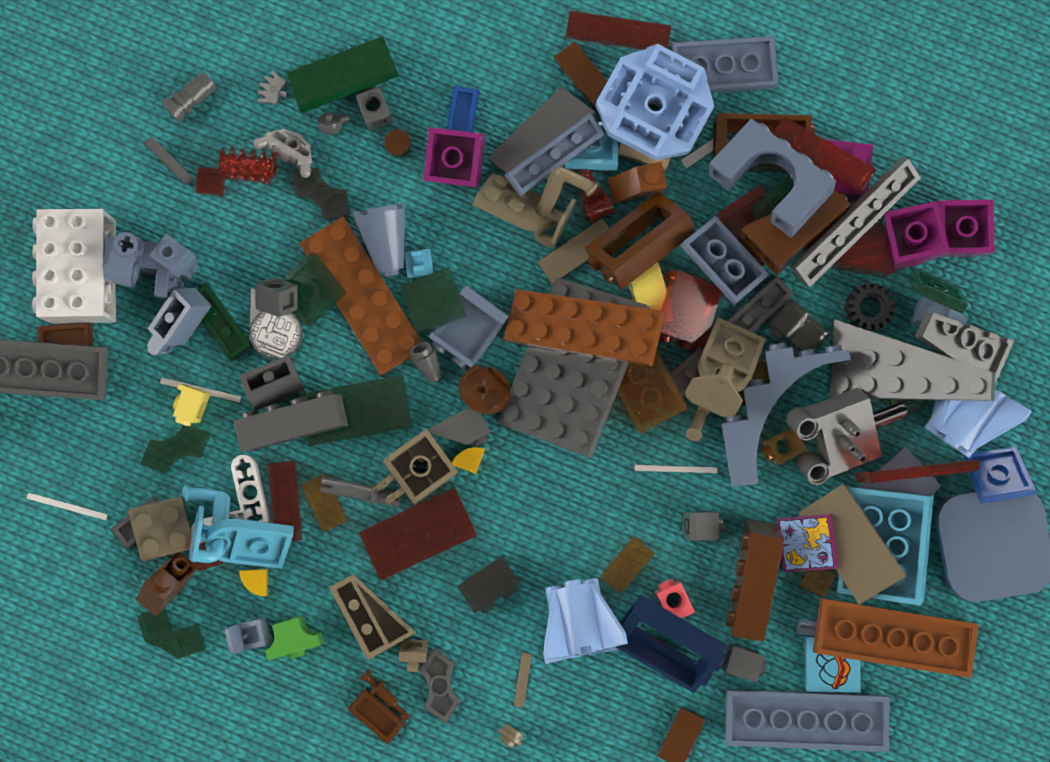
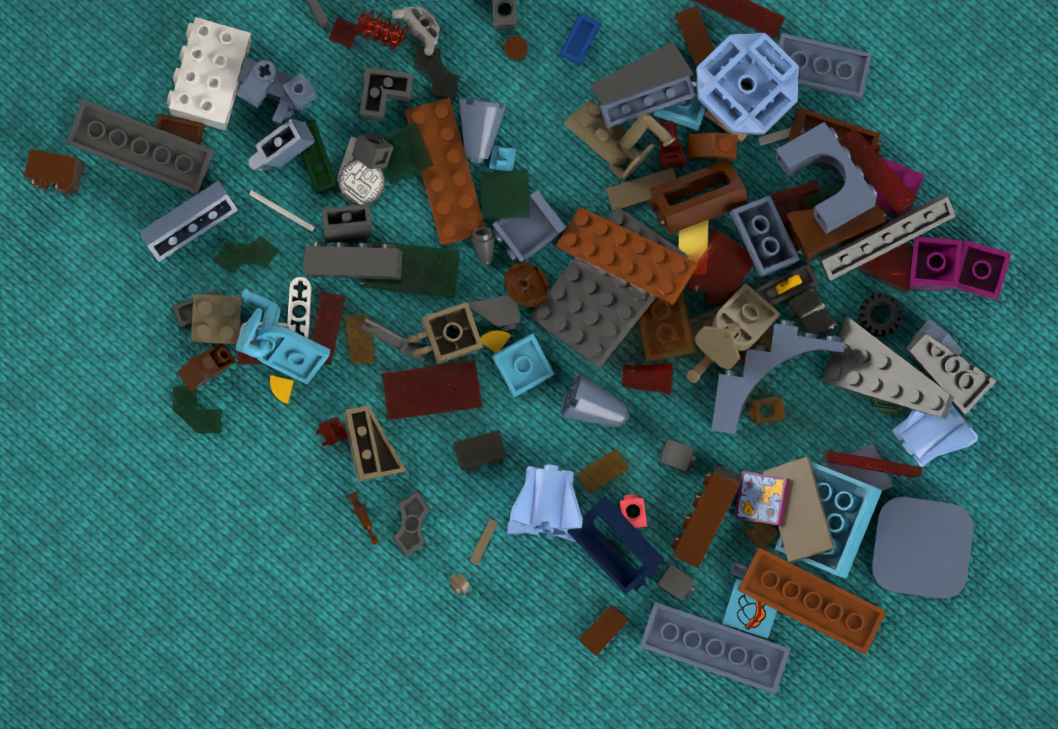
camera: 15 degrees right, 0 degrees up
white piece [27,493,108,520] -> none
light yellow brick [173,384,211,426] -> none
sand blue bracket [225,617,272,654] -> none
bright green brick [265,615,324,661] -> none
dark grey piece [318,112,349,135] -> none
reddish brown tile [348,687,406,745] -> none
dark tan tile [399,639,428,672] -> none
magenta brick [423,127,486,187] -> none
white piece [635,465,718,473] -> none
dark grey piece [786,387,908,485] -> none
clear green tile [908,268,968,314] -> none
blue tile [963,446,1036,504] -> none
none -> sand blue brick [139,180,238,262]
none -> clear red tile [316,416,348,446]
none -> dark grey brick [360,67,414,122]
none -> medium azure tile [491,333,555,397]
none -> sand blue cone [561,373,630,428]
none -> clear red plant [622,363,673,396]
none -> yellow tile [775,275,802,295]

